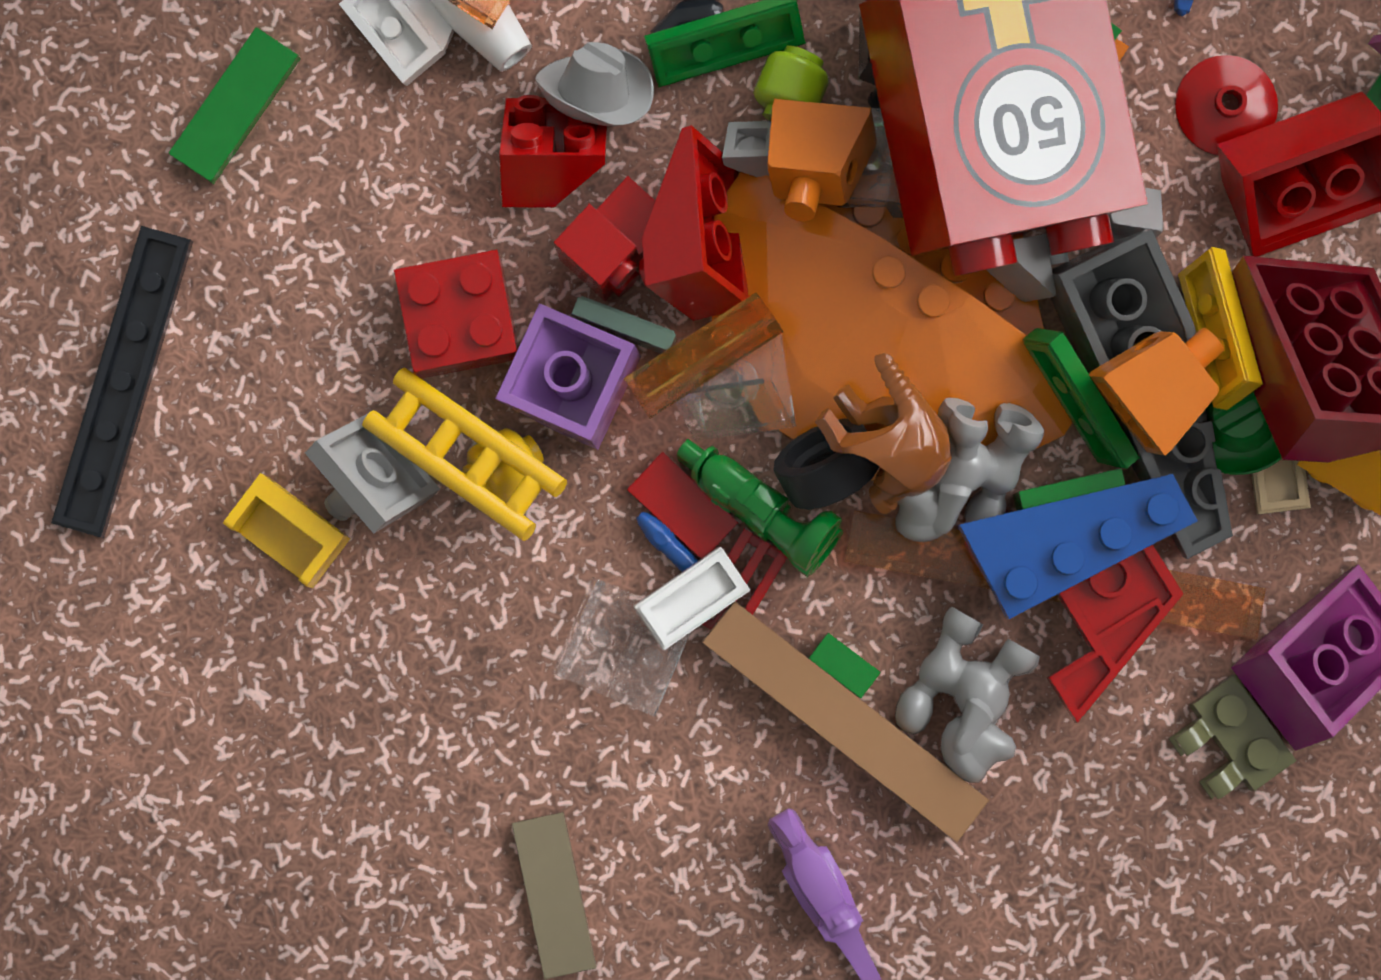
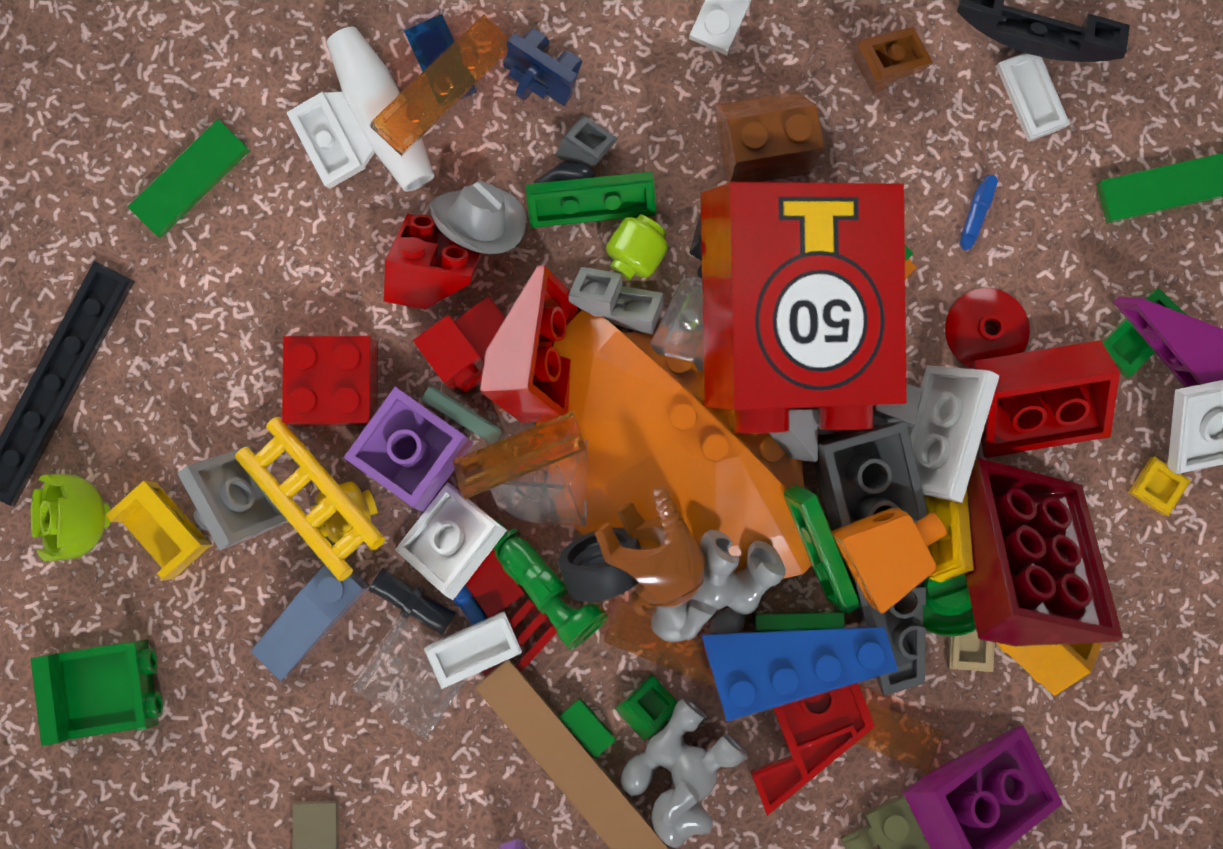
camera: 15 degrees right, 0 degrees up
orange torso [767,99,877,222] -> none
none -> green panel [30,639,163,746]
none -> lime cylinder [31,474,110,561]
none -> sand blue slope [250,565,370,681]
none -> black pin [368,568,457,636]
none -> white tile [395,482,507,600]
none -> green slope [614,674,678,740]
none -> white tile [908,365,1000,503]

